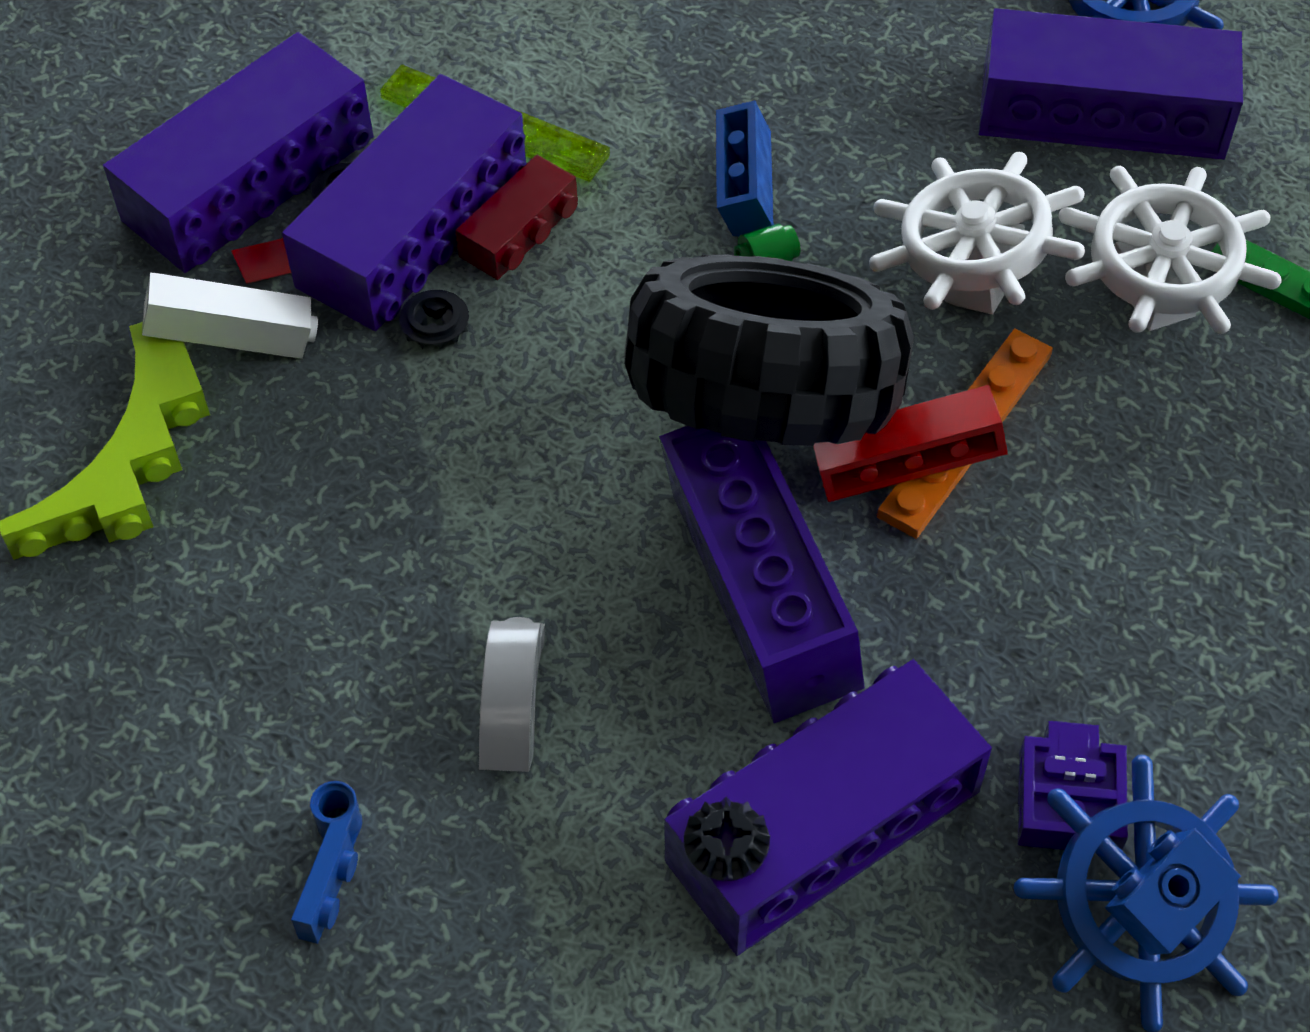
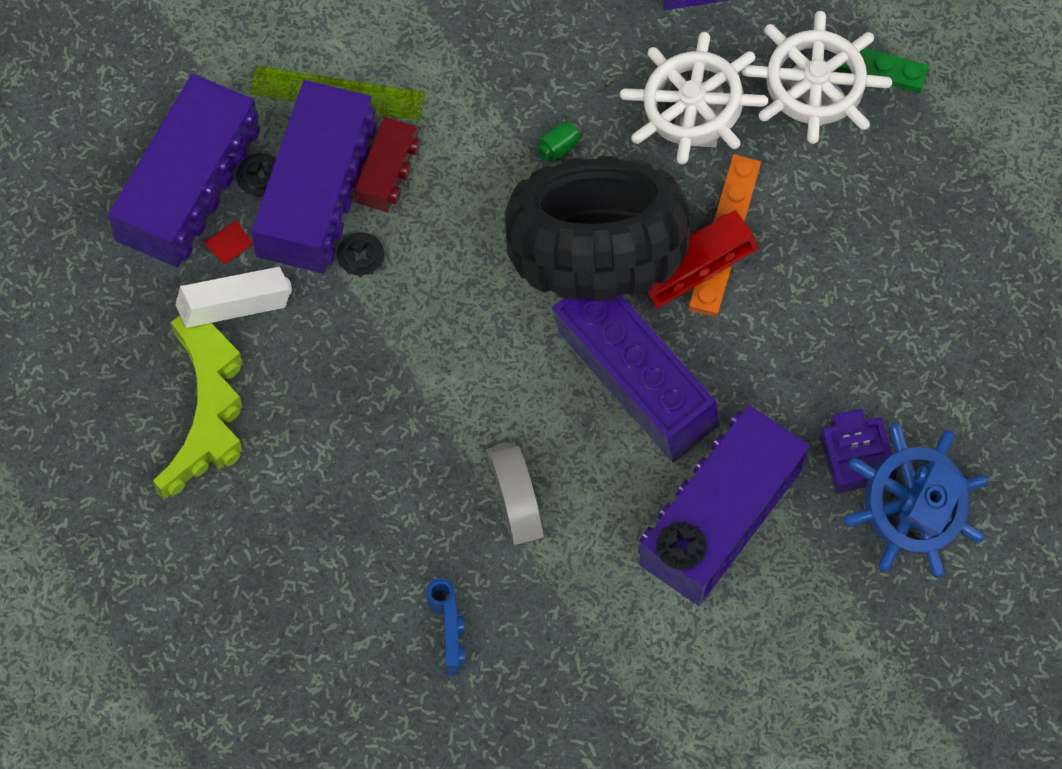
camera: 20 degrees left, 10 degrees up
blue brick [716,100,773,236] -> none

